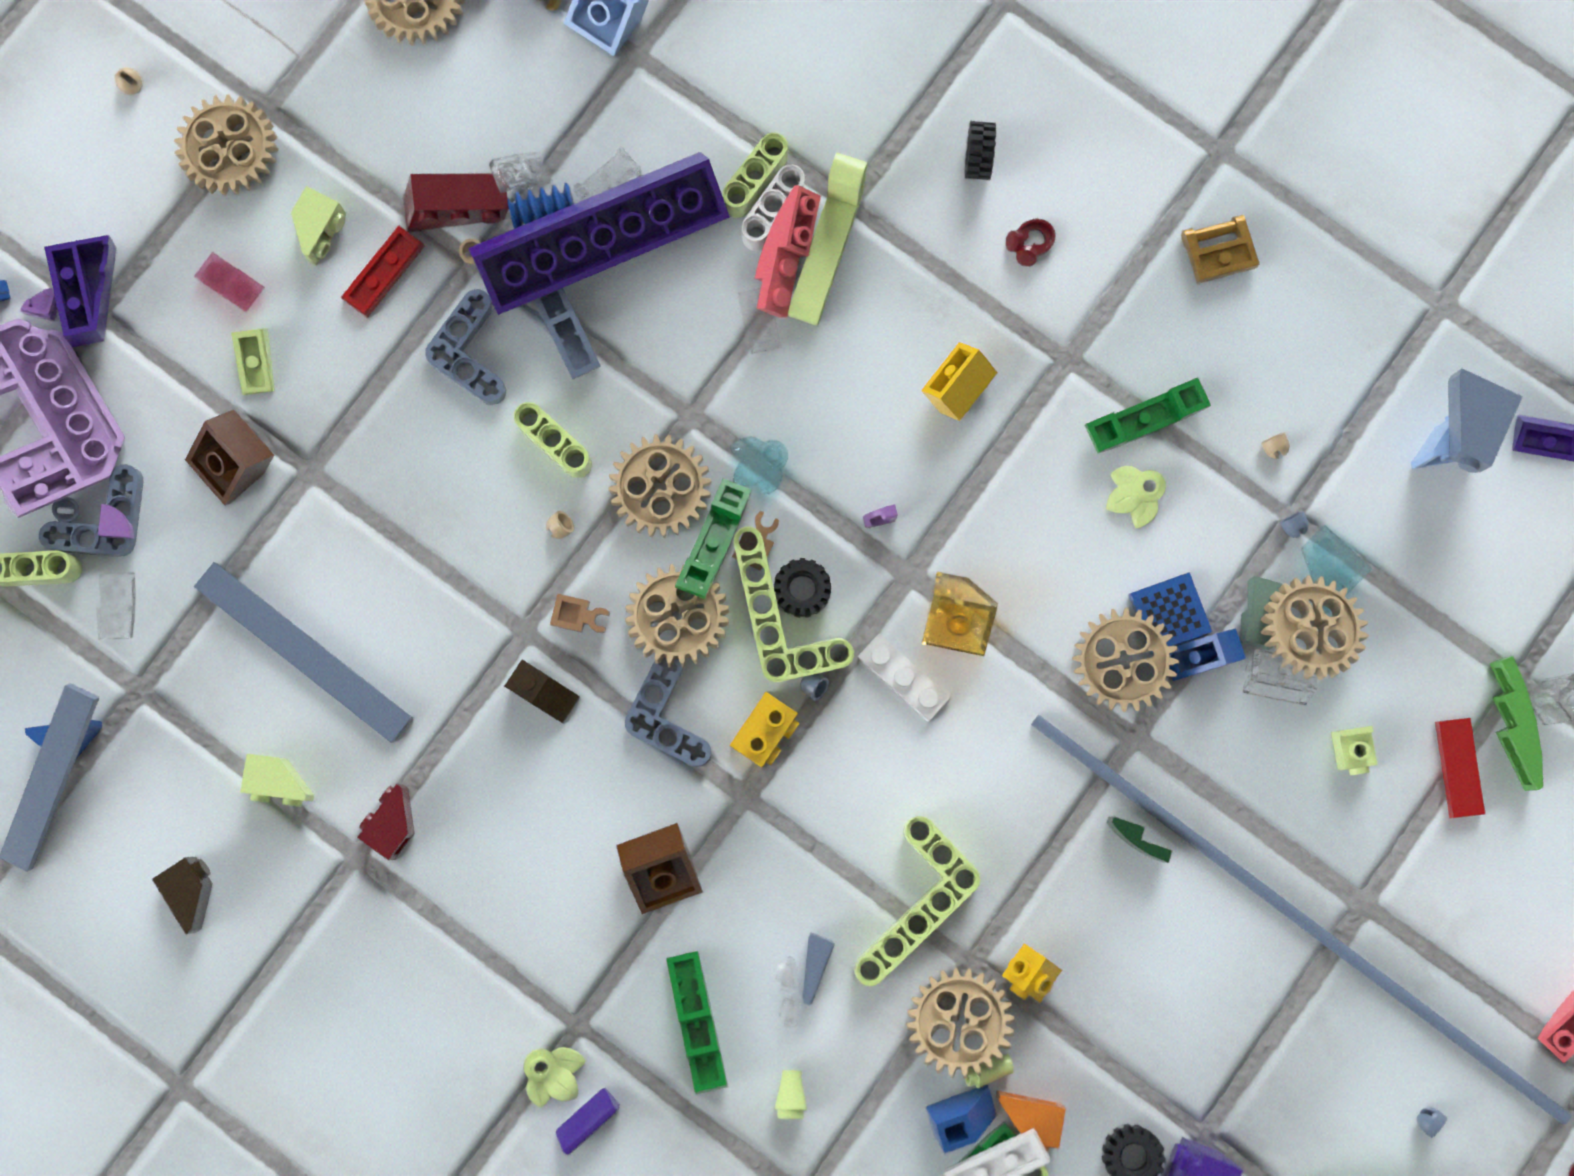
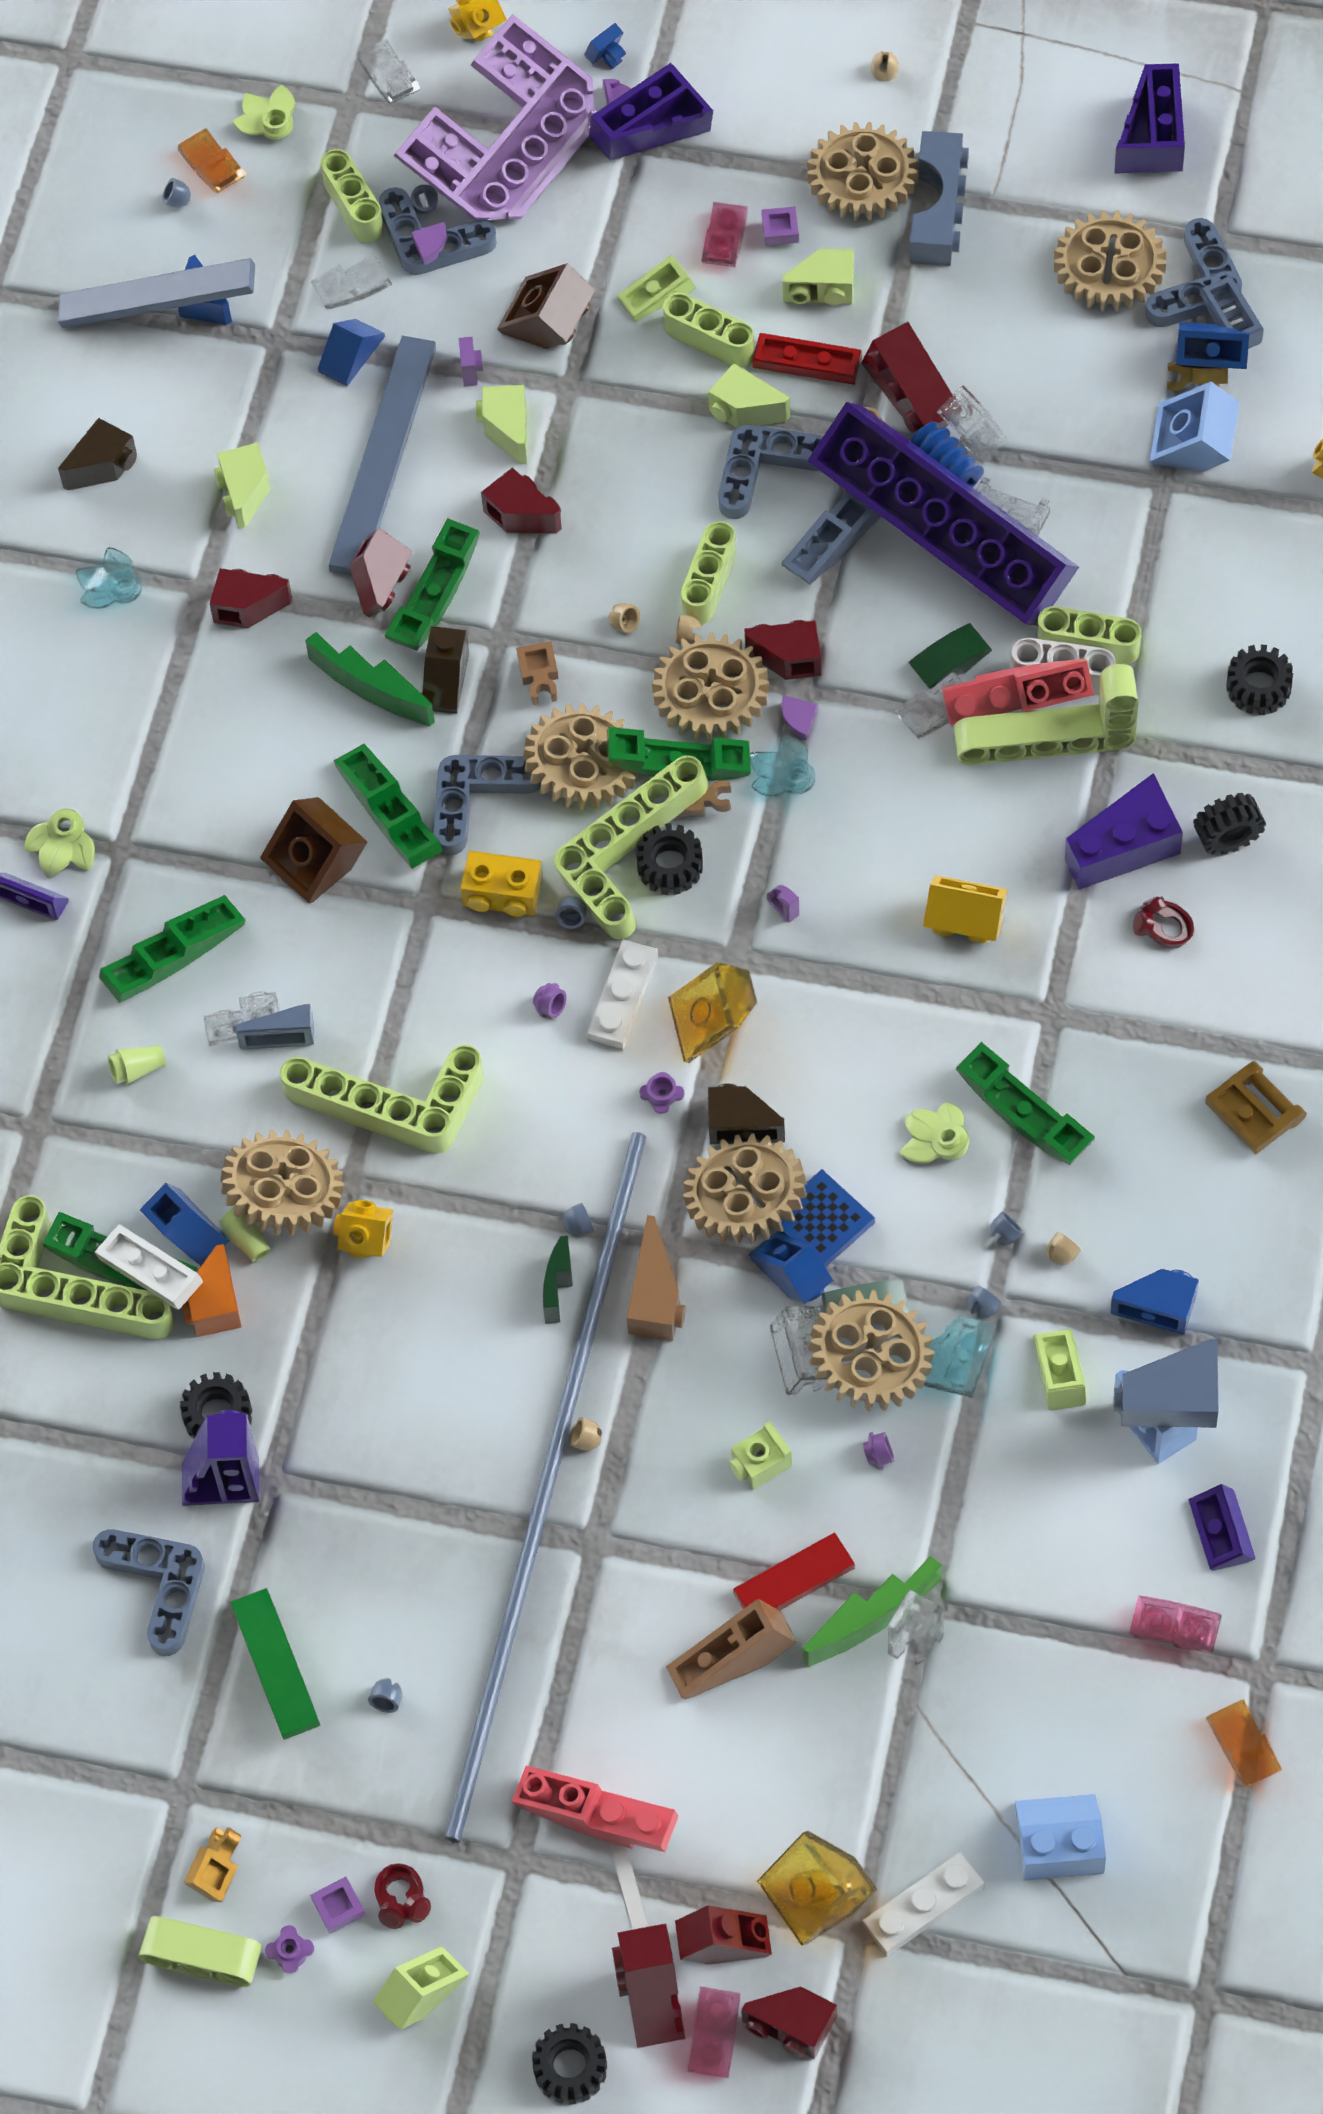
camera: 70 degrees right, 20 degrees down
none -> clear light blue plate [76,547,142,609]
none -> green slope [305,632,435,727]
none -> blue slope [318,319,385,386]
none -> green slope [333,743,443,869]
none -> slope [350,527,413,617]
none -> green slope [384,518,480,651]
none -> medium lavender plate [458,337,483,387]
none -> yellowish green slope [476,385,527,463]
none -> dark red slope [481,467,562,533]
none -> medium lavender plate [533,983,567,1018]
none -> sand blue hinge [563,1203,594,1236]
none -> tan hinge [570,1417,602,1451]
none -> medium nougat slope [627,1215,686,1341]
none -> medium lavender plate [639,1072,685,1114]
none -> yellowish green beam [663,293,754,367]
none -> medium nougat slope [666,1599,797,1700]
none -> tan hinge [675,614,702,644]
none -> yellowish green slope [708,363,791,428]
none -> dark brown slope [708,1083,785,1144]
none -> dark red slope [744,620,821,680]
none -> medium lavender plate [761,206,799,246]
none -> medium lavender tile [782,695,818,740]
none -> medium lavender plate [863,1432,894,1469]
none -> dark green slope [908,623,992,692]
none -> sand blue arch [910,131,969,266]
none -> sand blue hinge [990,1211,1023,1246]
none -> yellowish green slope [1033,1329,1086,1410]
none -> dark purple wedge [1065,773,1183,890]
none -> blue slope [1110,1269,1199,1335]
none -> black tyre [1226,644,1294,715]

